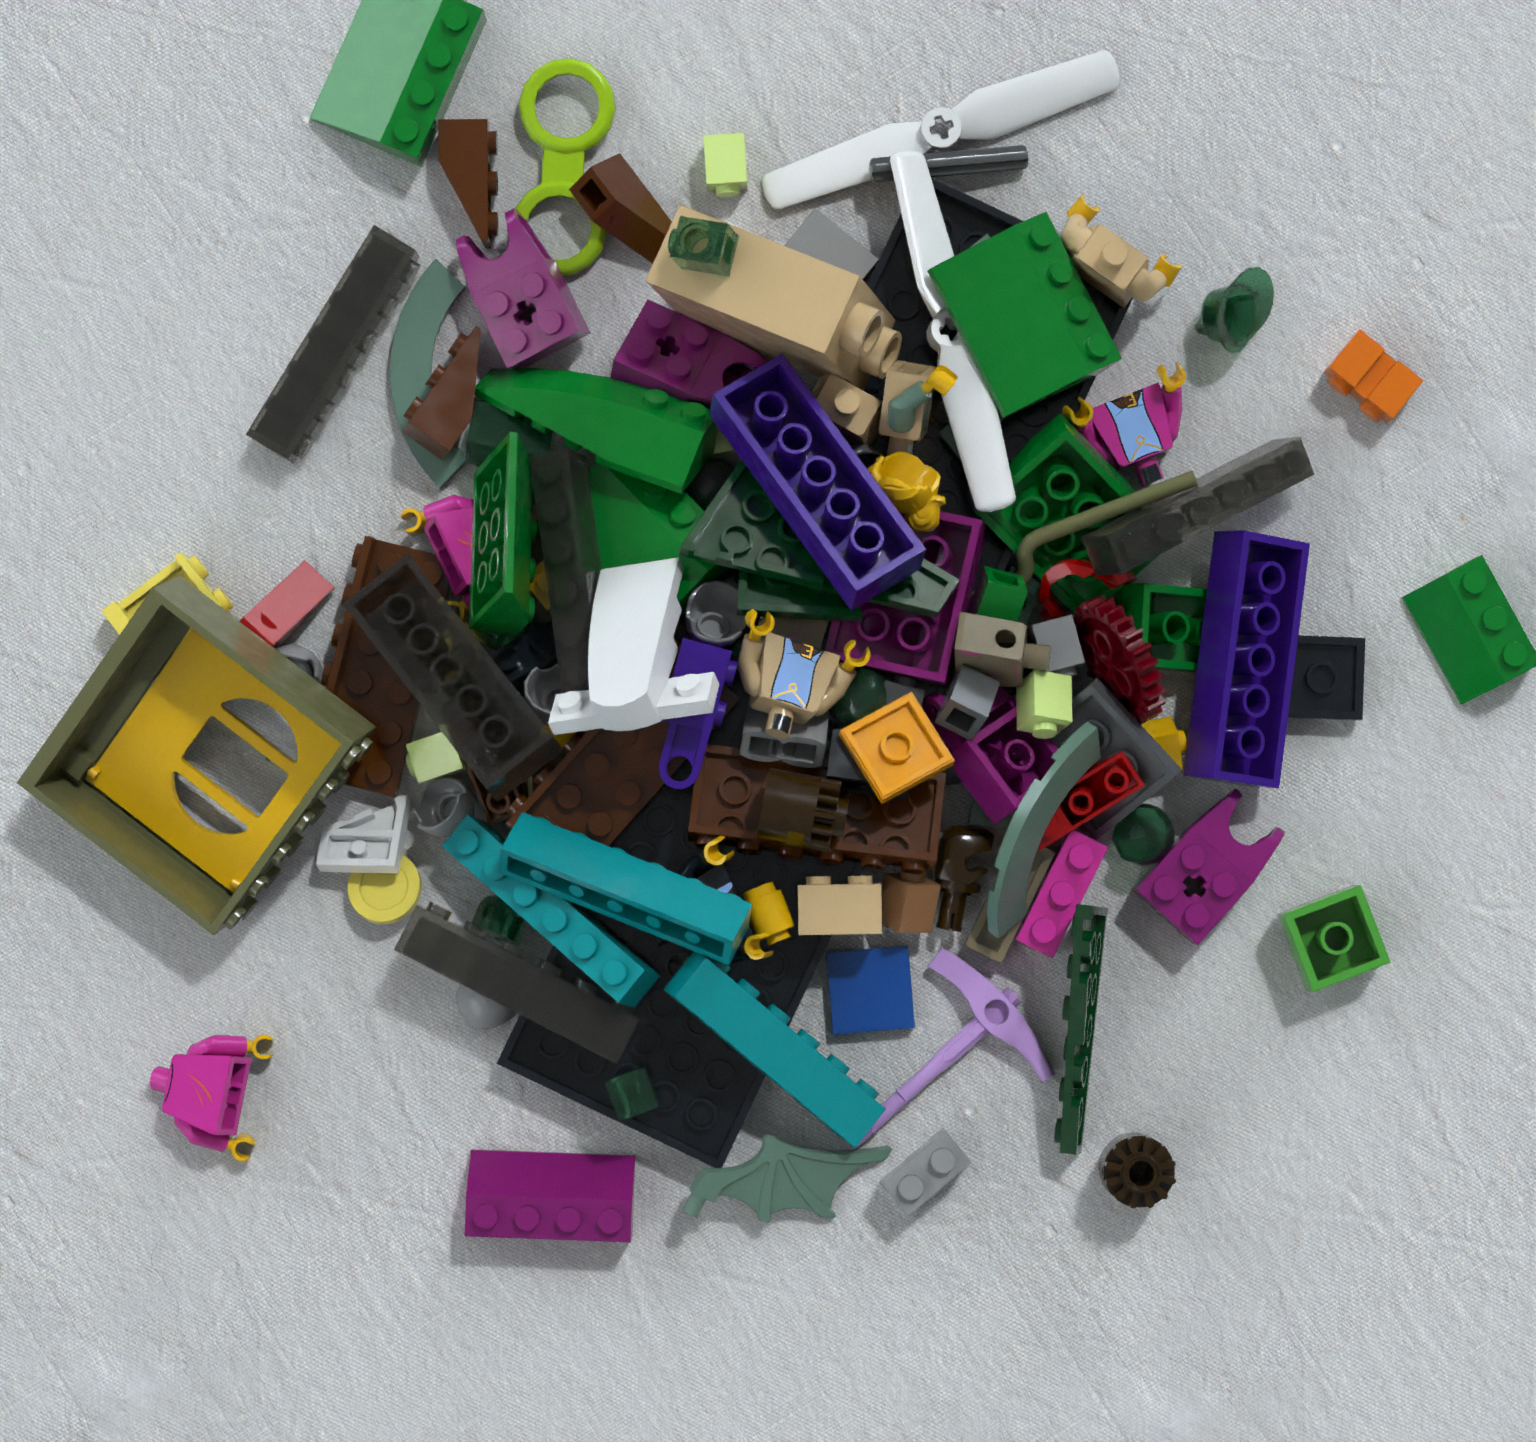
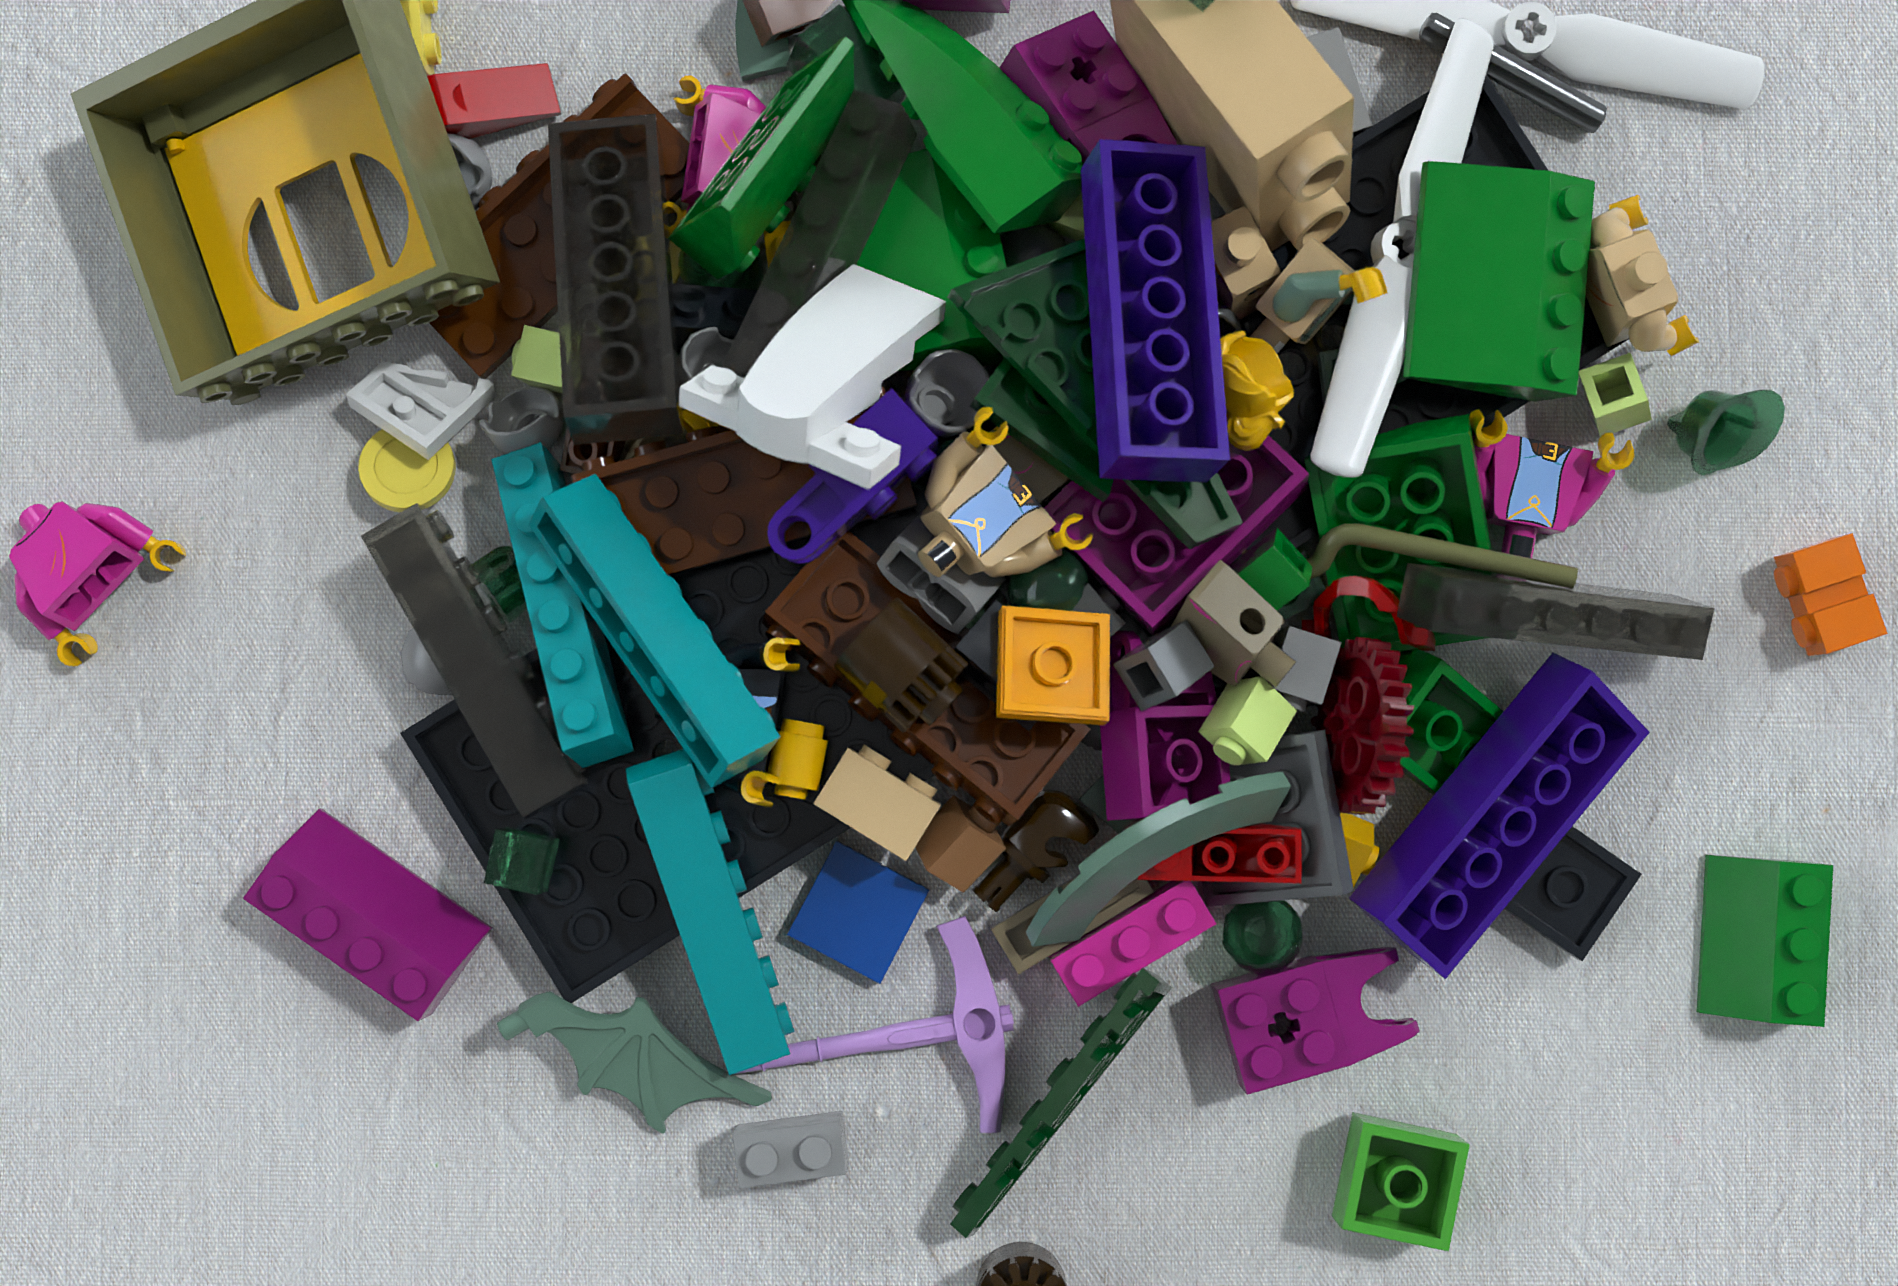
camera: 35 degrees right, 0 degrees up
none -> yellowish green brick [1579,352,1652,437]

